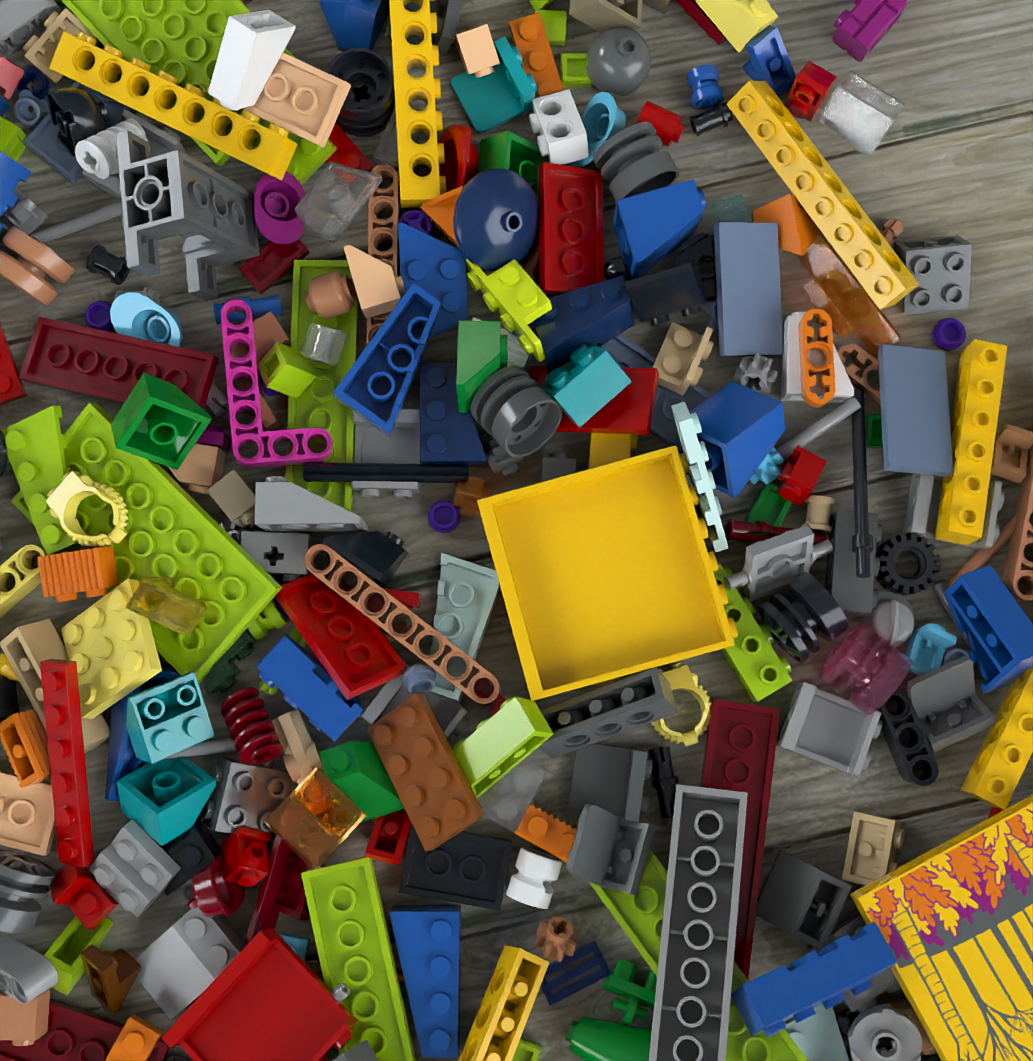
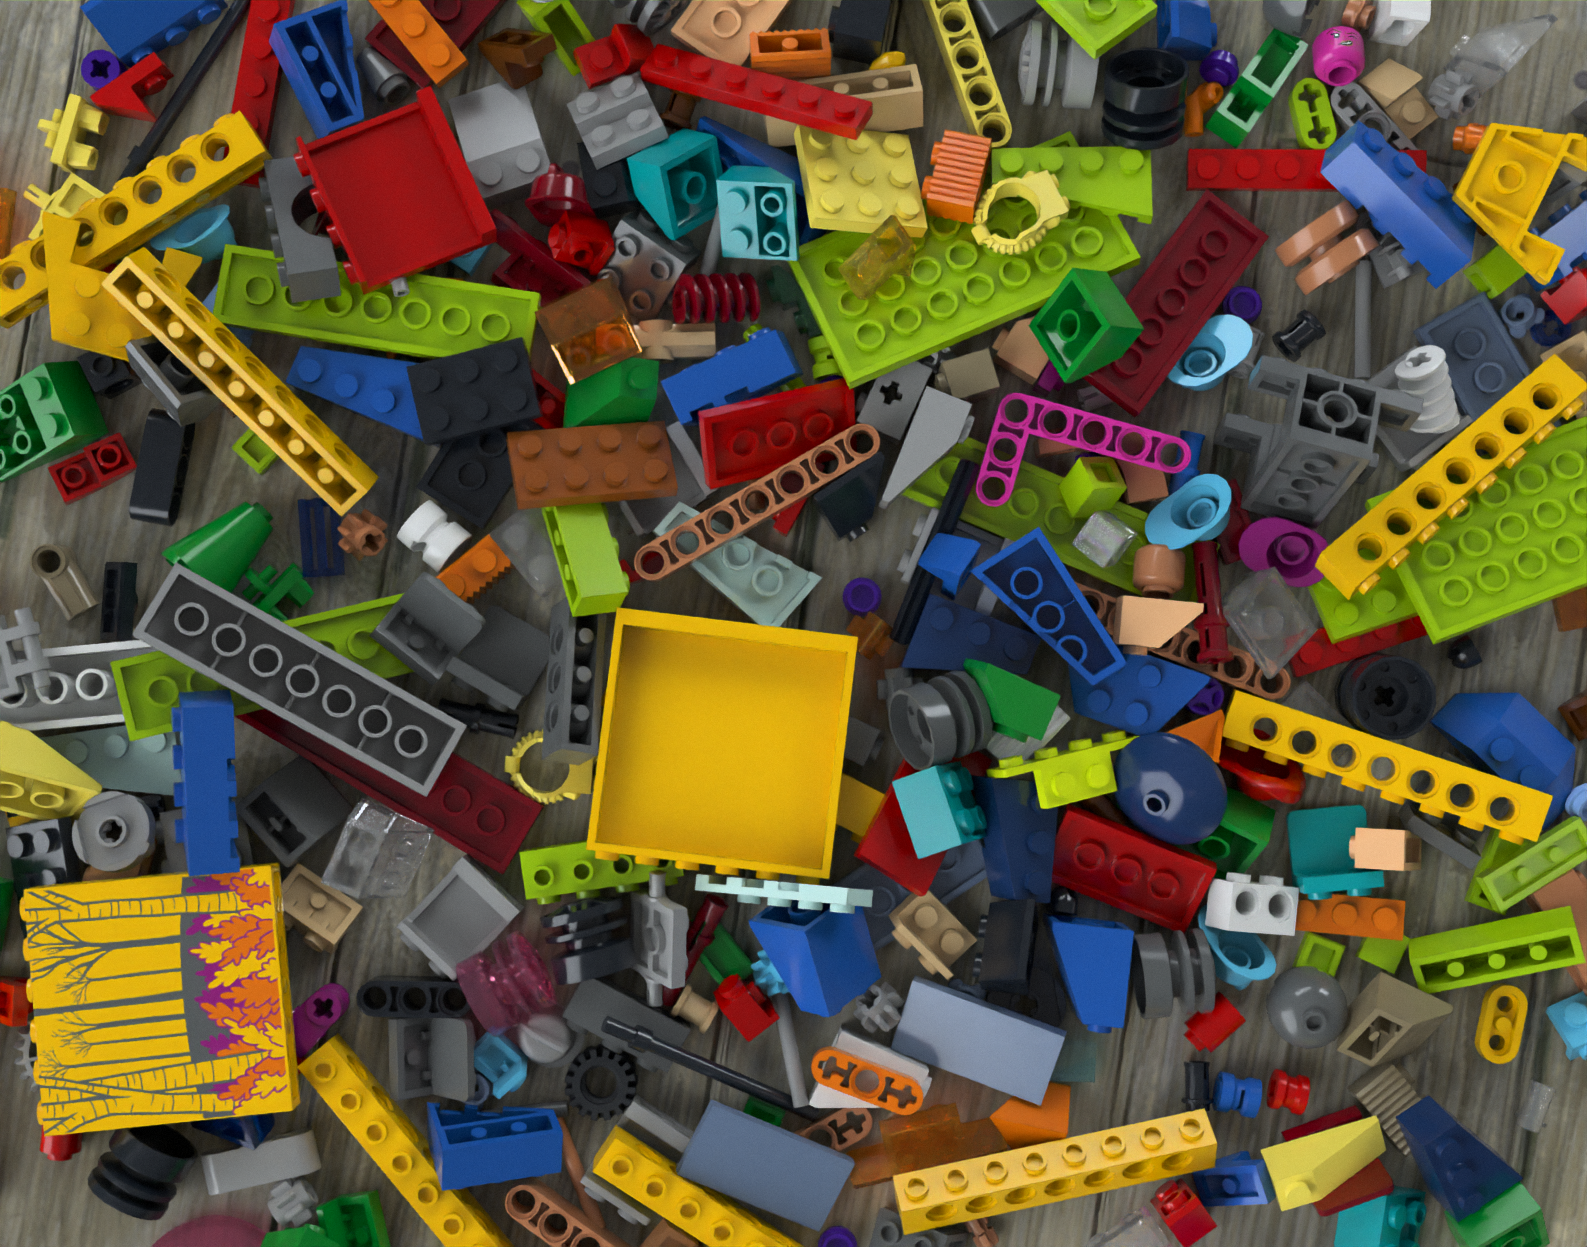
camera: 110 degrees right, 5 degrees up
black cylinder [47,87,109,157] -> none
light nougat plate [207,53,351,148] -> none
white slope [208,10,296,110] -> none
sand blue plate [402,664,436,694] -> none
none -> magenta piece [292,983,350,1059]
none -> clear slope [321,798,435,899]
none -> black plate [406,337,543,446]
none -> reddish brown bush [659,88,702,131]
none -> blue slope [918,533,981,601]
none -> medium azure piece [1145,474,1232,550]
none -> dark red pin [1191,541,1234,664]
none -> red wheel [1266,1069,1310,1115]
none -> black hinge [1447,635,1482,669]

